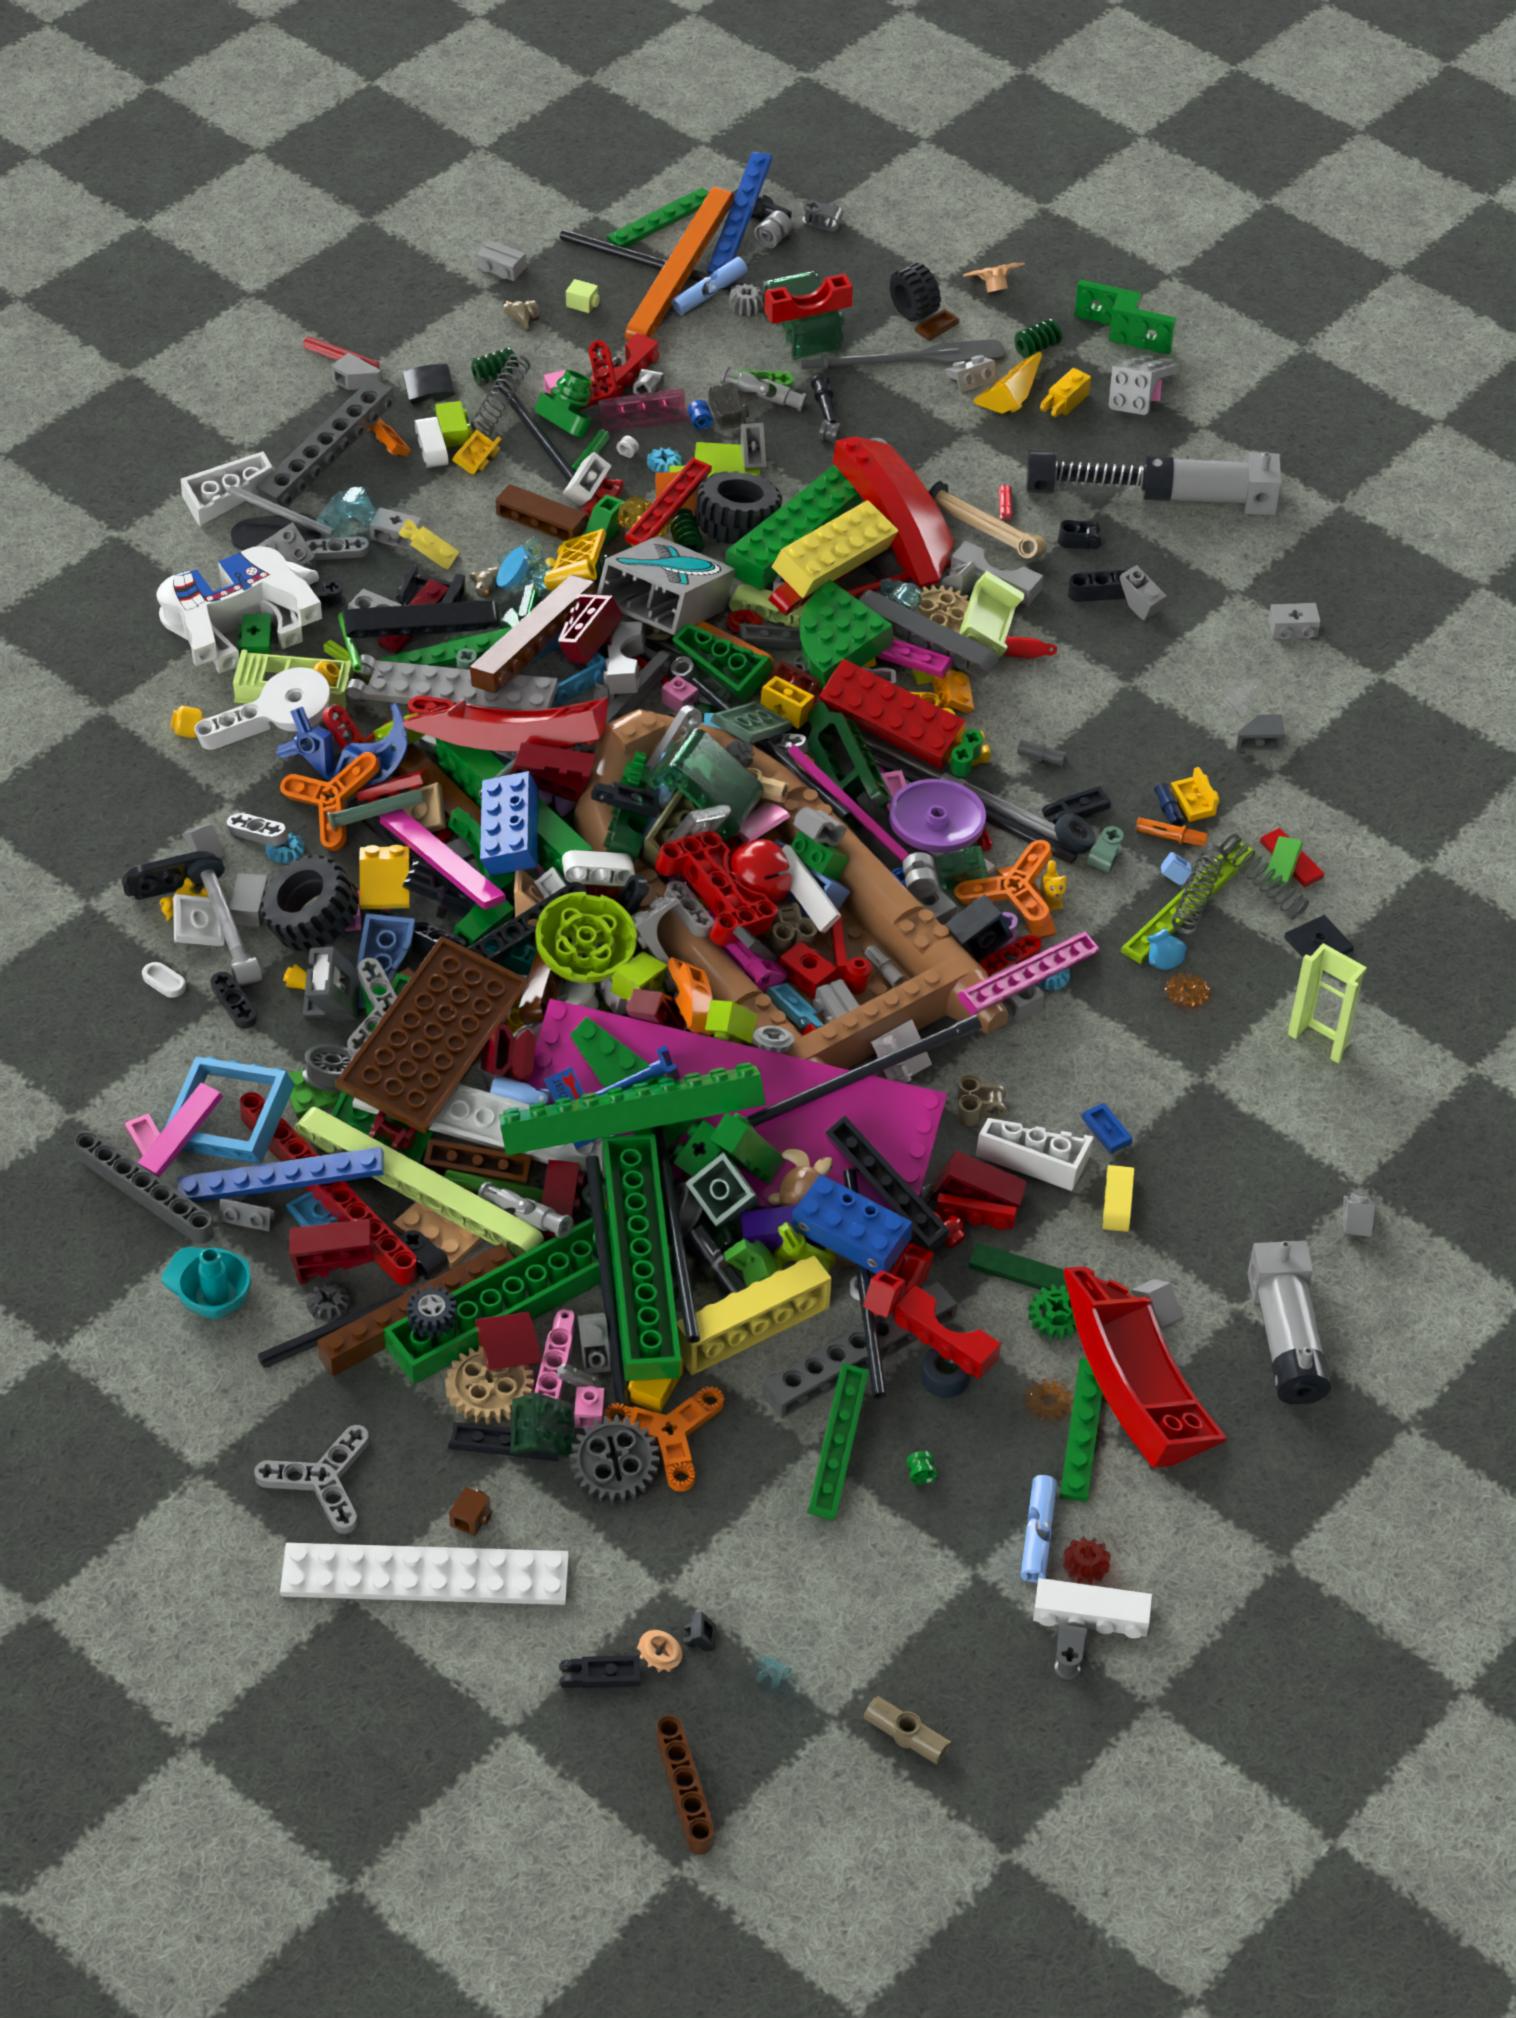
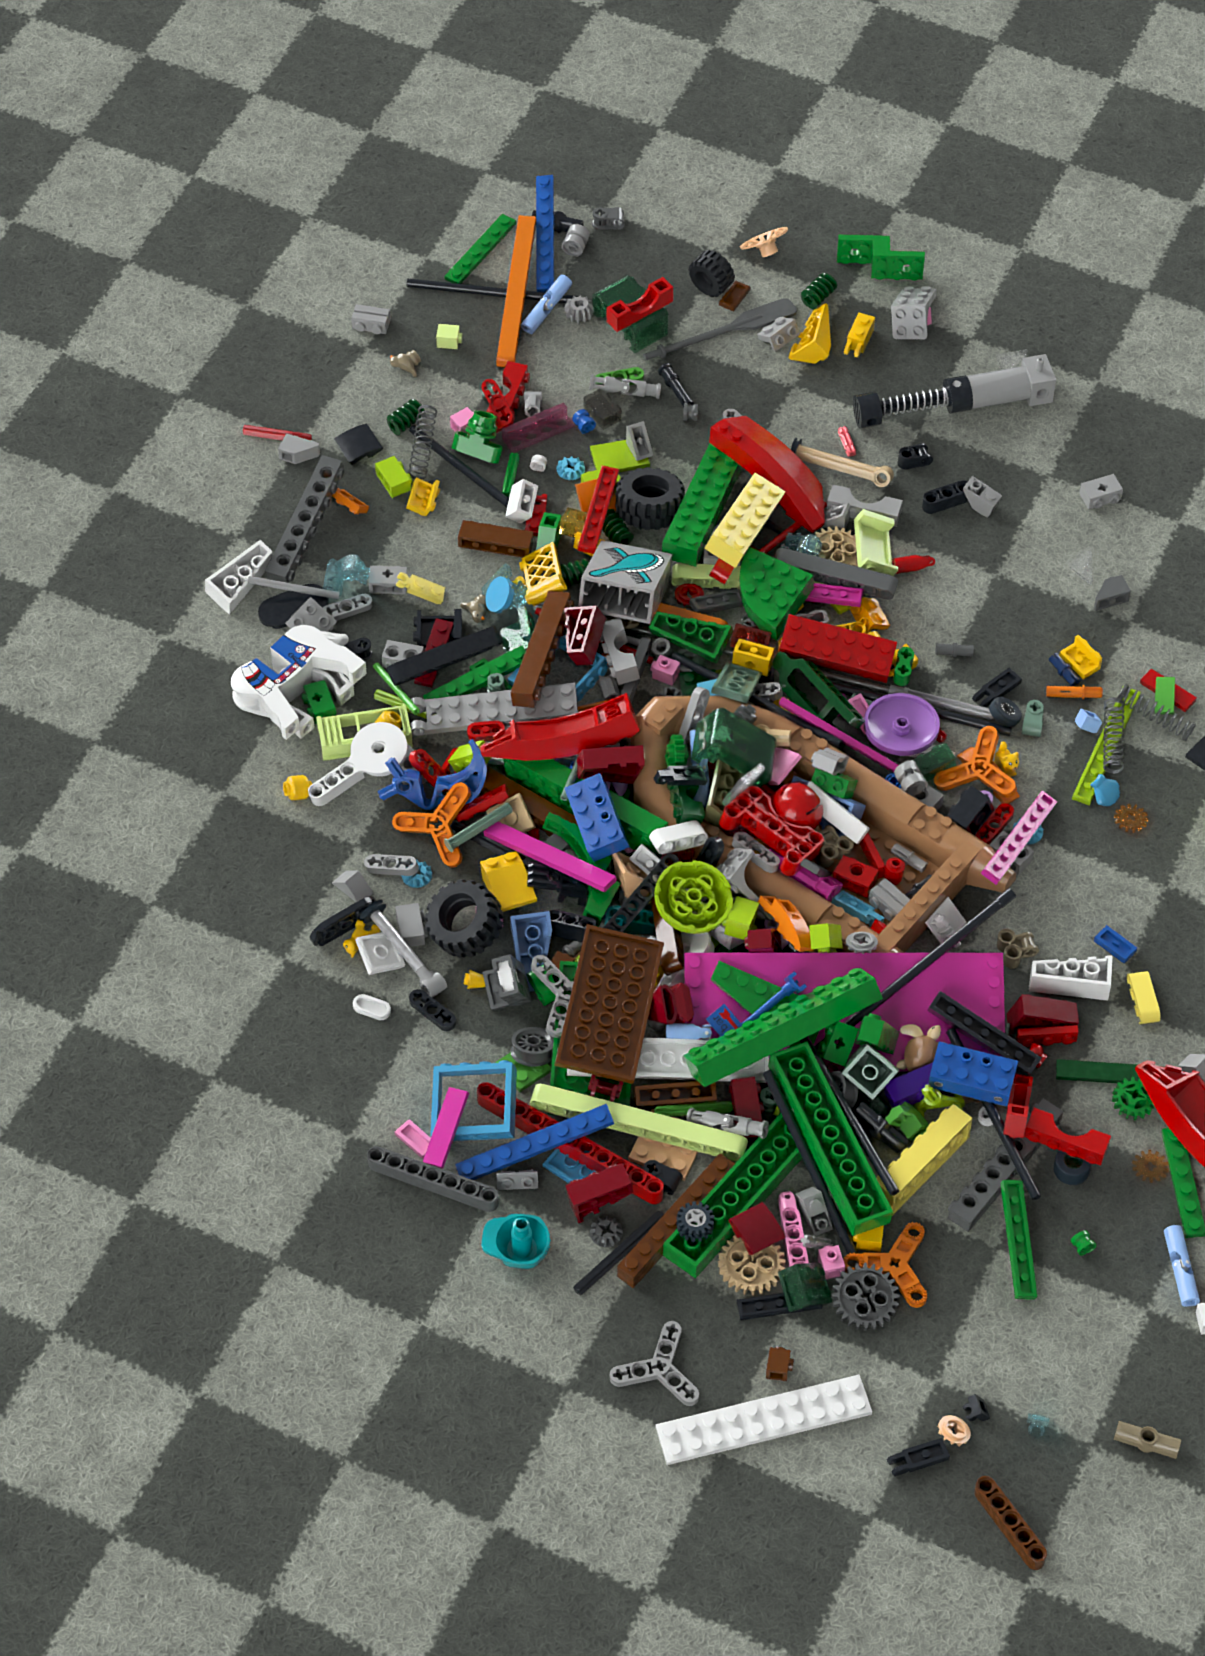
camera: 15 degrees left, 5 degrees up
white beam [414,417,448,468] -> none

